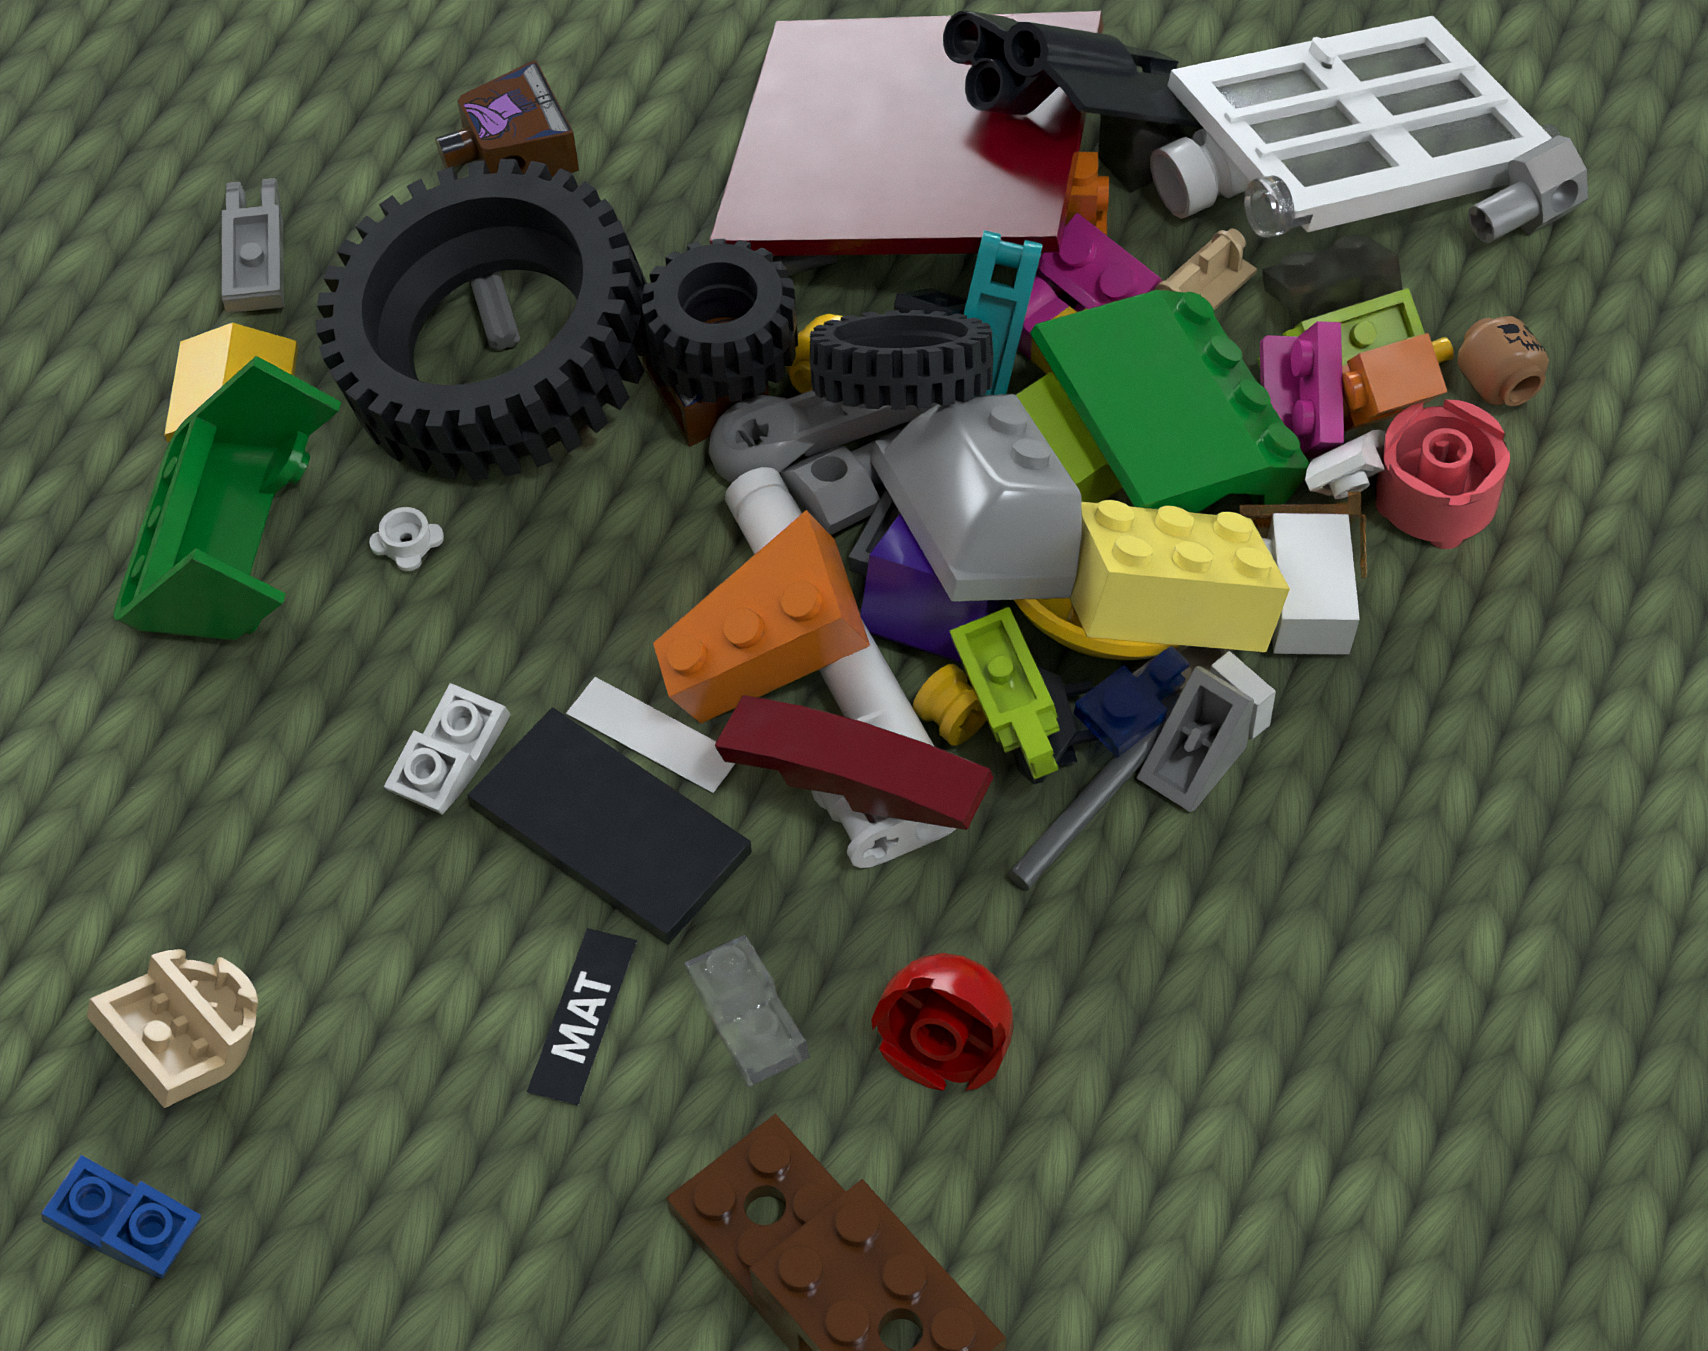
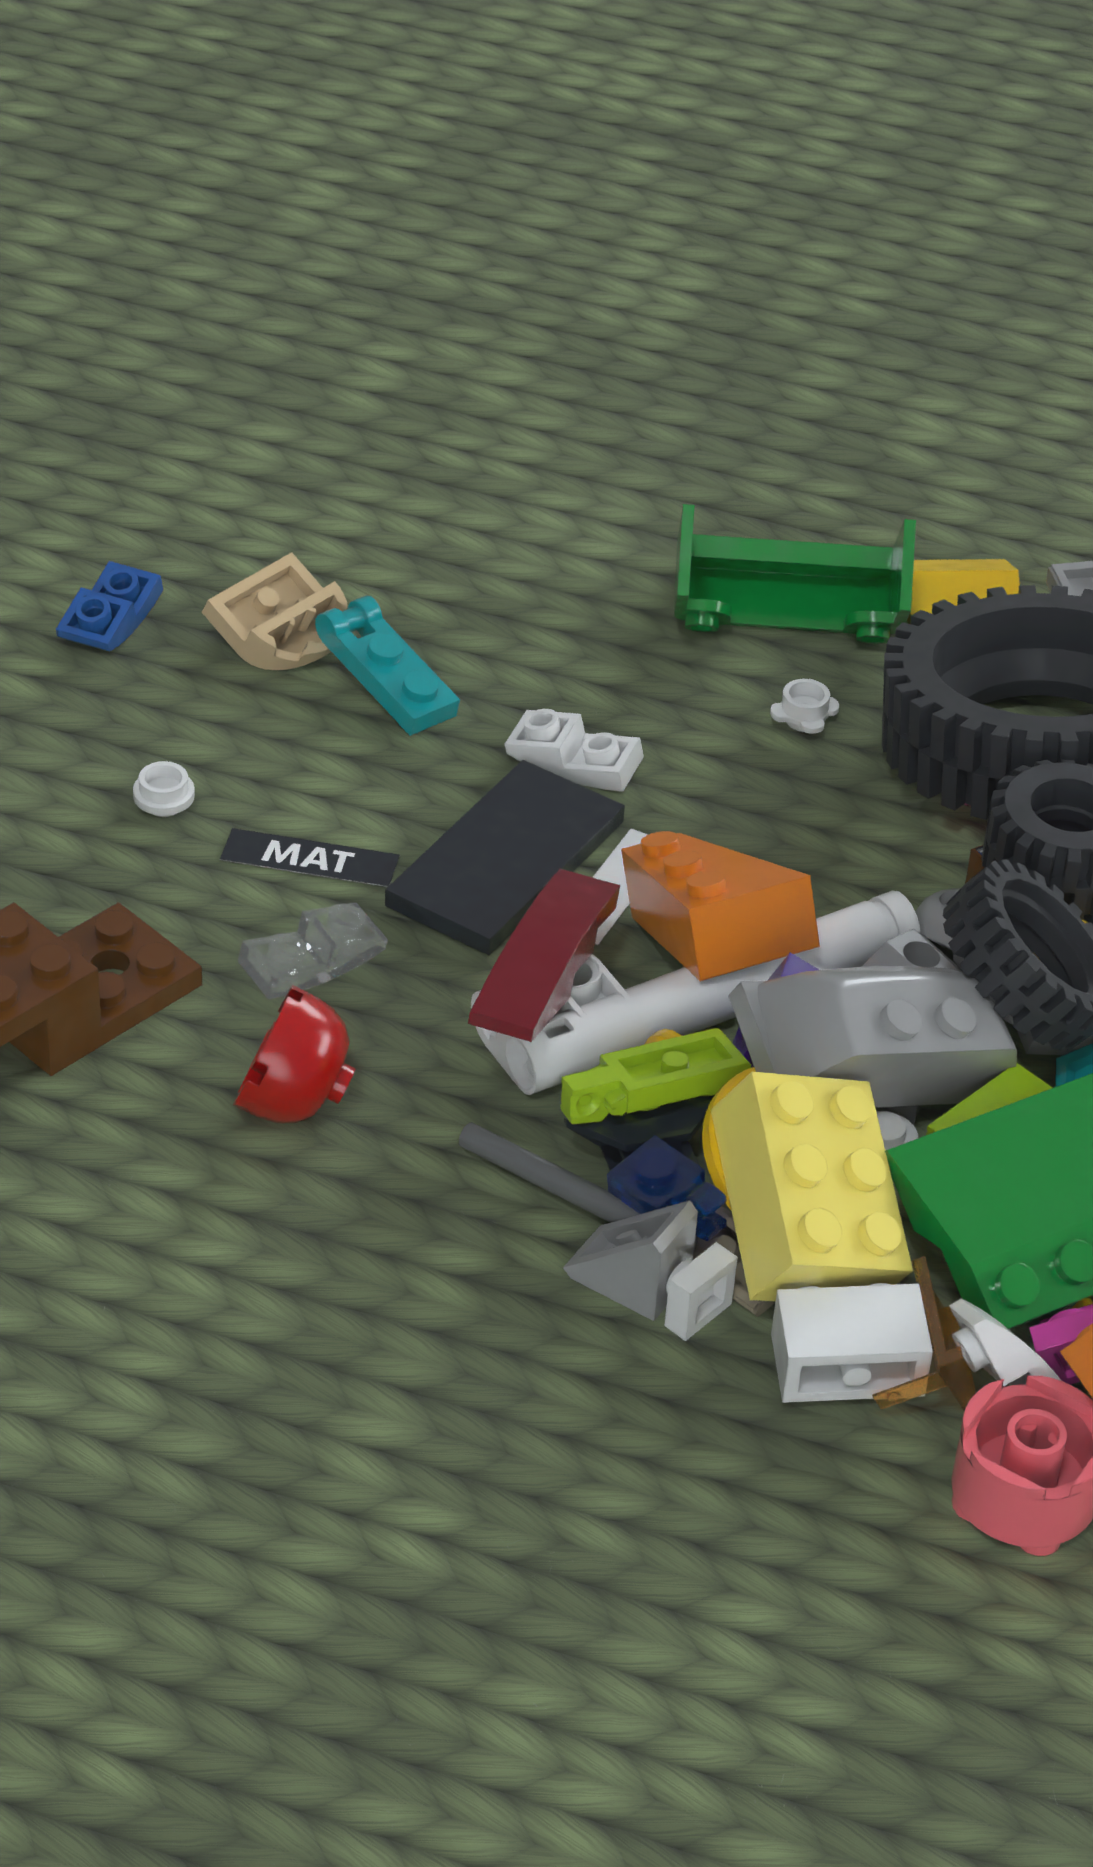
camera: 80 degrees right, 15 degrees down
none -> white plate [133,761,195,817]
none -> teal plate [315,595,460,736]

